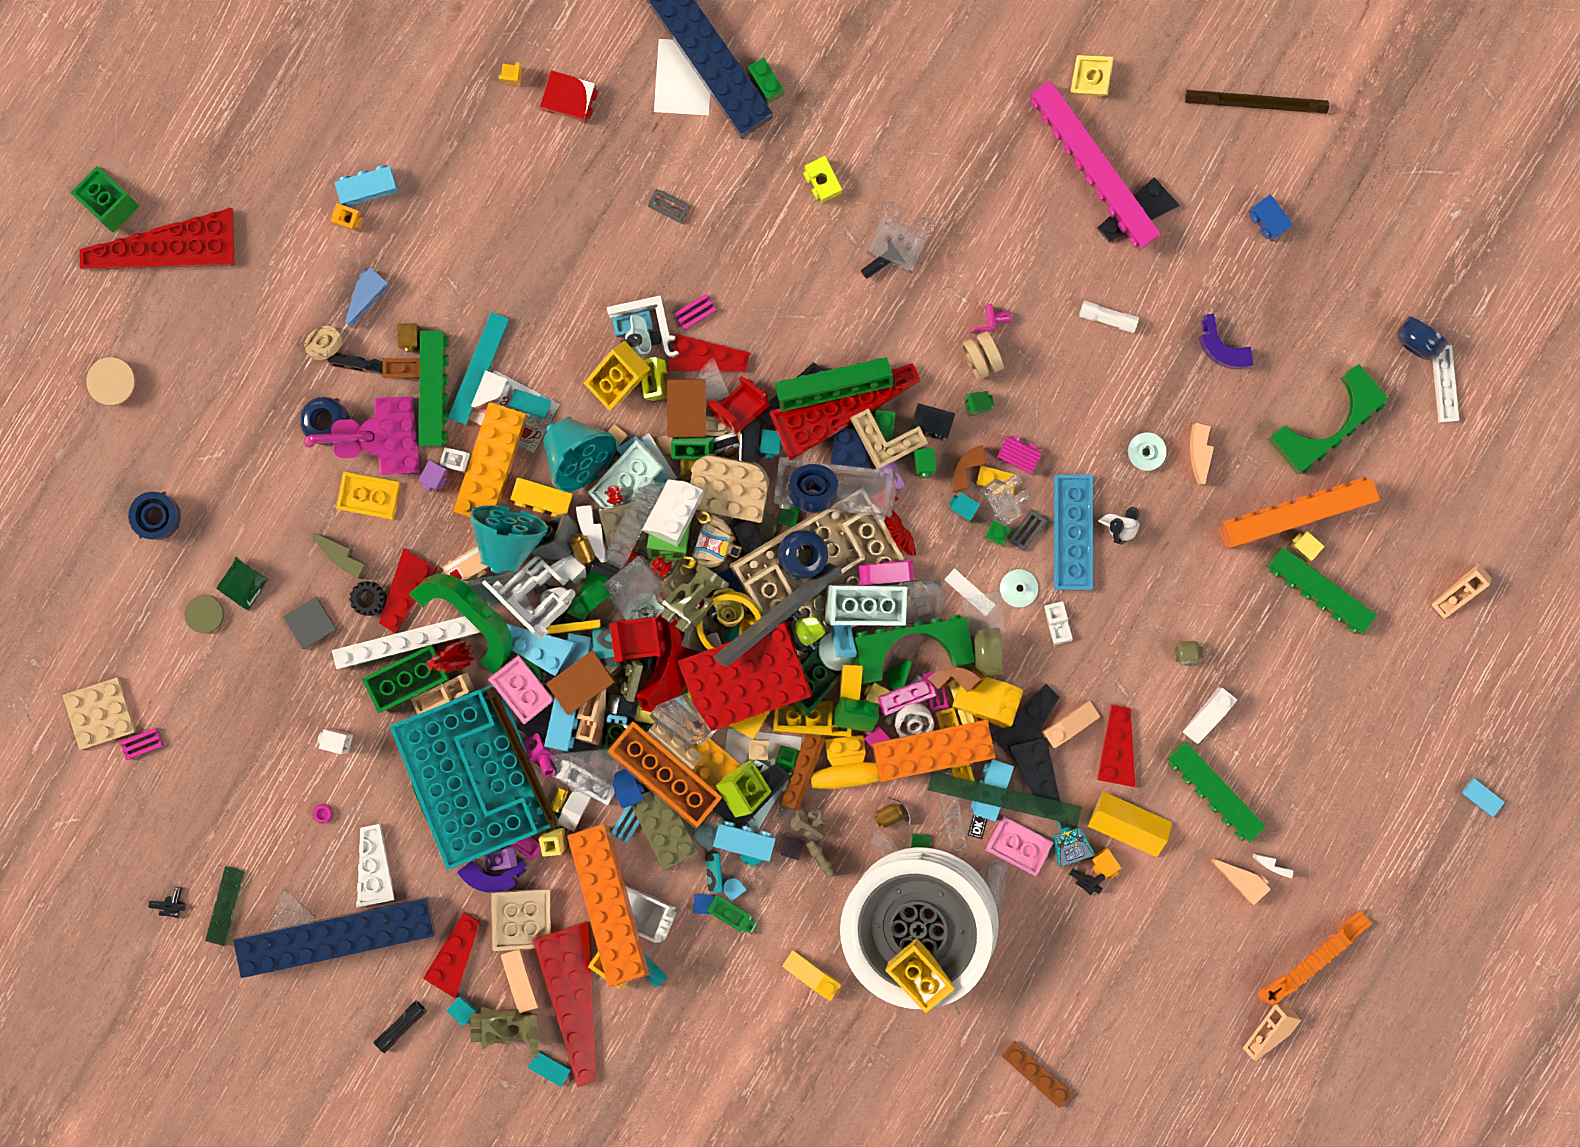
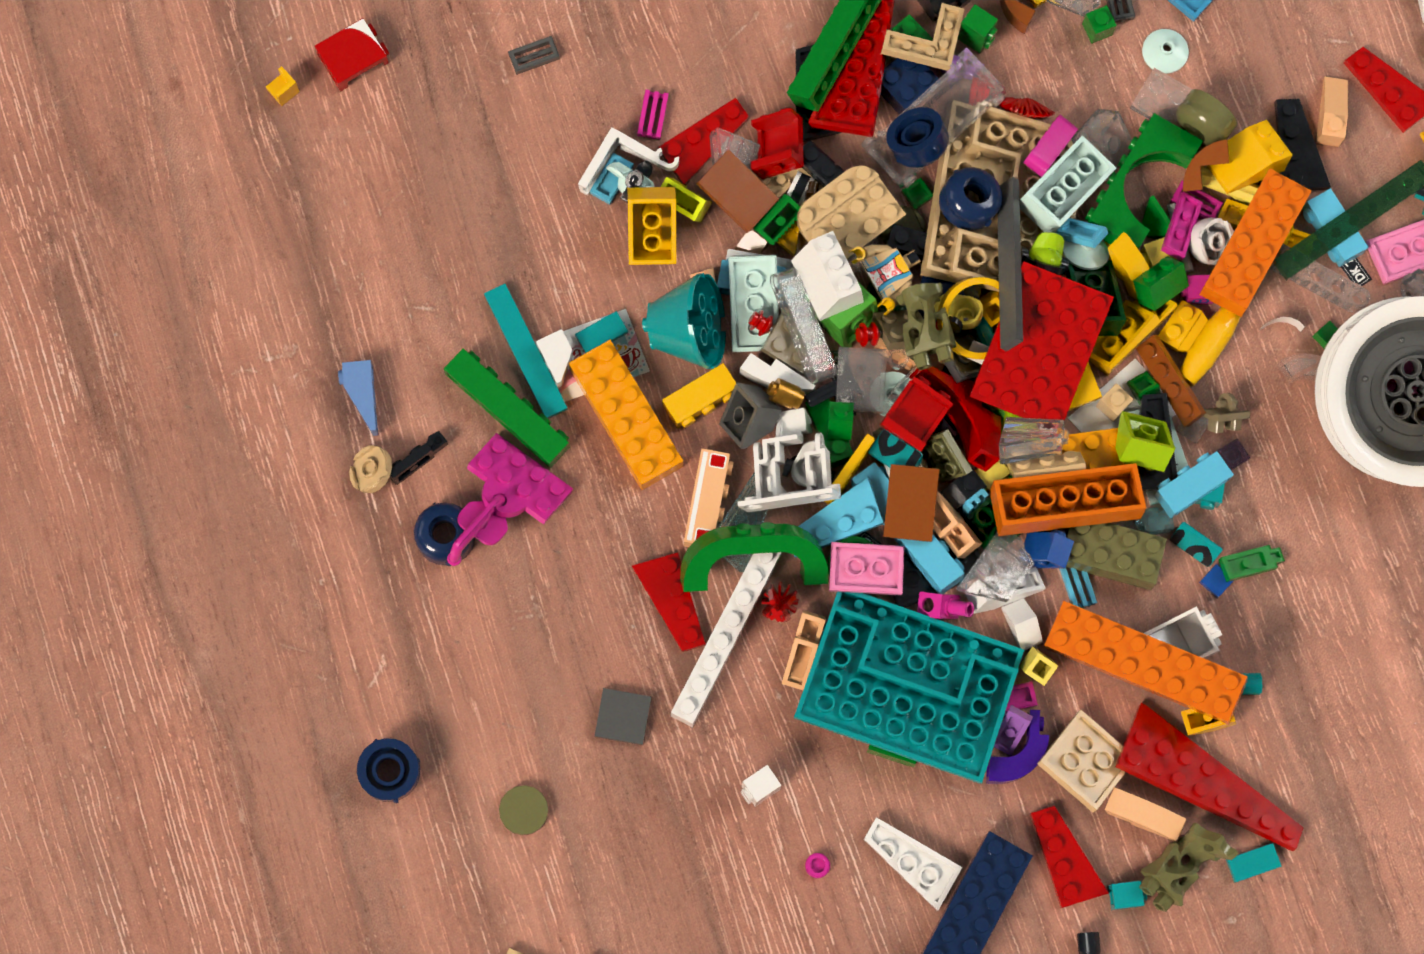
camera: 50 degrees left, 10 degrees down
green slope [70,166,140,233] -> none
red wing [79,208,235,270] -> none
tan piece [86,357,135,405] -> none
dark green slope [216,557,268,611] -> none
olive slope [314,533,367,579] -> none
light orange brick [330,203,363,231] -> none
medium azure brick [335,165,399,207] -> none
yellow tile [336,472,401,520] -> none
black tyre [349,581,386,616] -> none
green brick [362,645,451,713] -> none
dark orange plate [382,358,420,378] -> none
pearl gold brick [397,323,420,352] -> none
medium lavender brick [418,461,449,492] -> none
white slope [439,447,471,473] -> none
teal cone [470,505,548,573] -> none
dark brown piece [486,686,560,830] -> none
yellow pin [550,788,569,813] -> none
medium azure tile [723,878,746,901] -> none
teal brick [759,429,781,459] -> none
yellow slope [782,950,841,1001] -> none
dark tan plate [805,839,835,877] -> none
pearl gold brick [874,803,904,829] -> none
white sticker [944,568,996,617] -> none
teal brick [949,492,980,522] -> none
black wing [1008,737,1063,817] -> none
white slope [1044,601,1073,645] -> none

